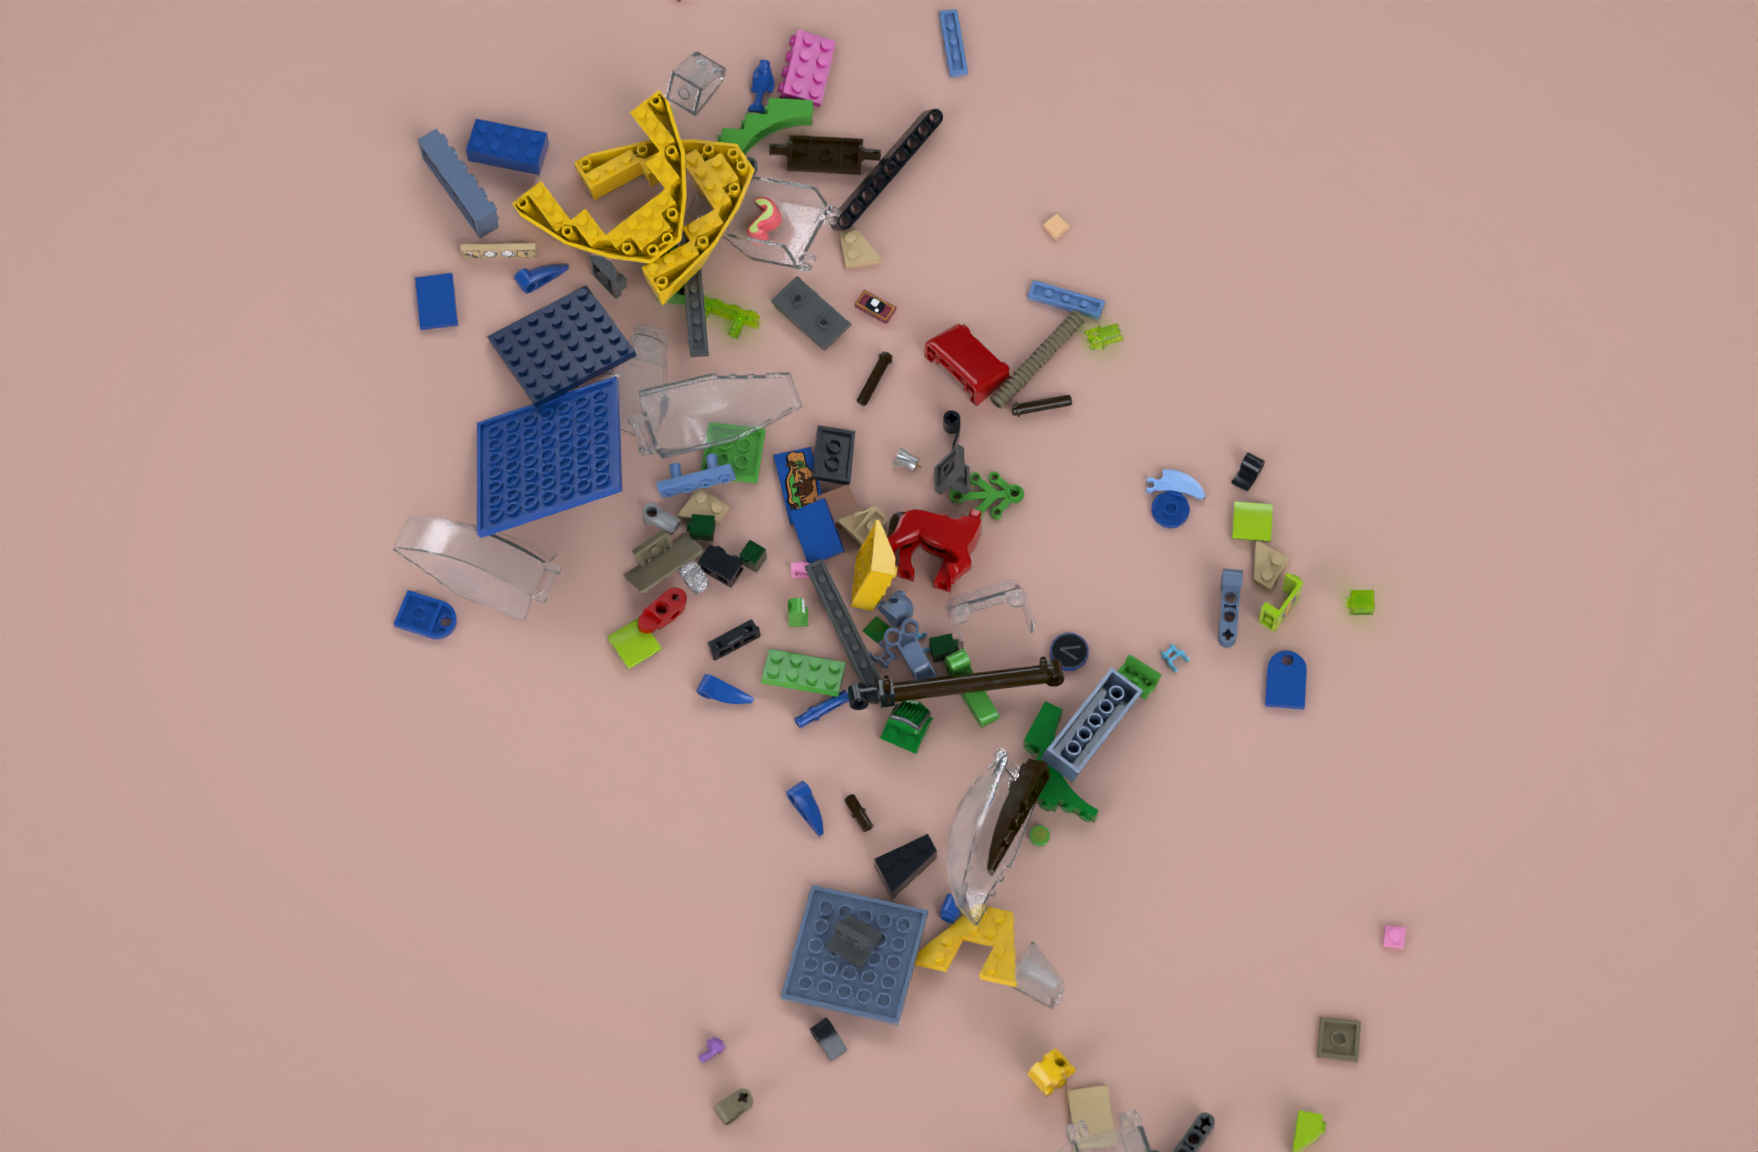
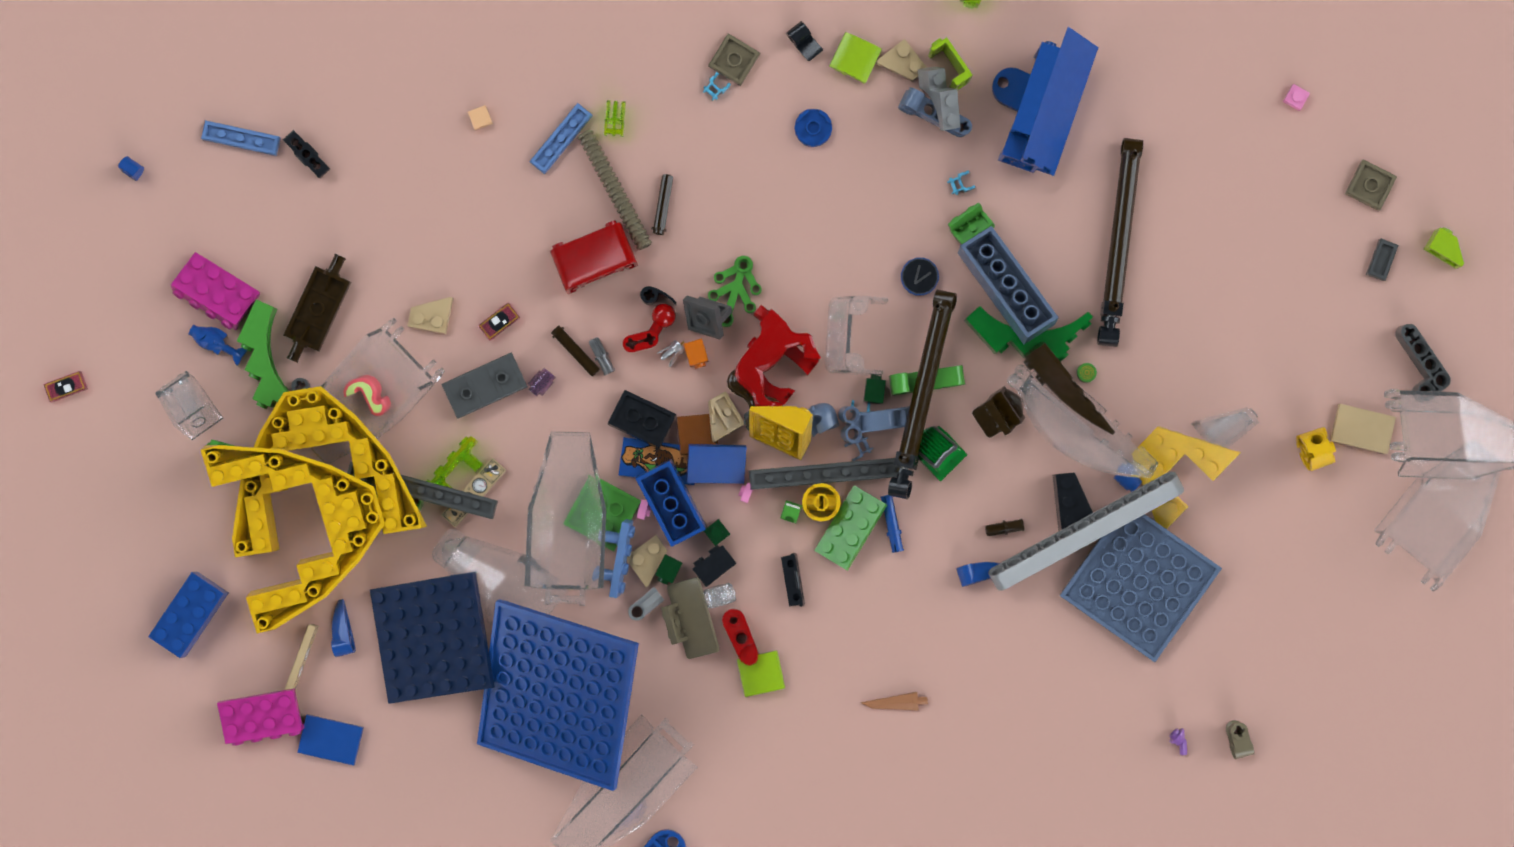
camera: 75 degrees left, 20 degrees up
sand blue brick [417,128,499,238] -> none
dark grey slope [589,255,627,299] -> none
blue piece [696,674,754,704] -> none
black panel [809,1018,847,1061] -> none
dark grey bracket [827,914,883,969] -> none
black beam [830,109,943,231] -> none
green sticker [862,616,890,644] -> none
light blue piece [1146,469,1205,500] -> none
none -> dark pink bracket [217,688,305,746]
none -> black piece [283,130,330,178]
none -> tan tile [441,458,507,528]
none -> clear purple brick [528,368,556,396]
none -> flat silver axle [589,337,615,375]
none -> red beam [623,304,676,352]
none -> blue brick [636,459,707,547]
none -> bright pink plate [637,499,651,520]
none -> orange brick [684,338,709,369]
none -> medium azure piece [703,72,731,101]
none -> dark tan tile [708,33,761,86]
none -> yellow brick [802,483,841,522]
none -> nougat bar [860,692,928,711]
none -> light grey arch [918,66,961,131]
none -> dark brown piece [972,386,1025,438]
none -> light grey beam [988,472,1184,591]
none -> blue panel [998,27,1099,176]
none -> dark brown piece [1097,138,1143,347]
none -> dark grey tile [1366,239,1399,281]

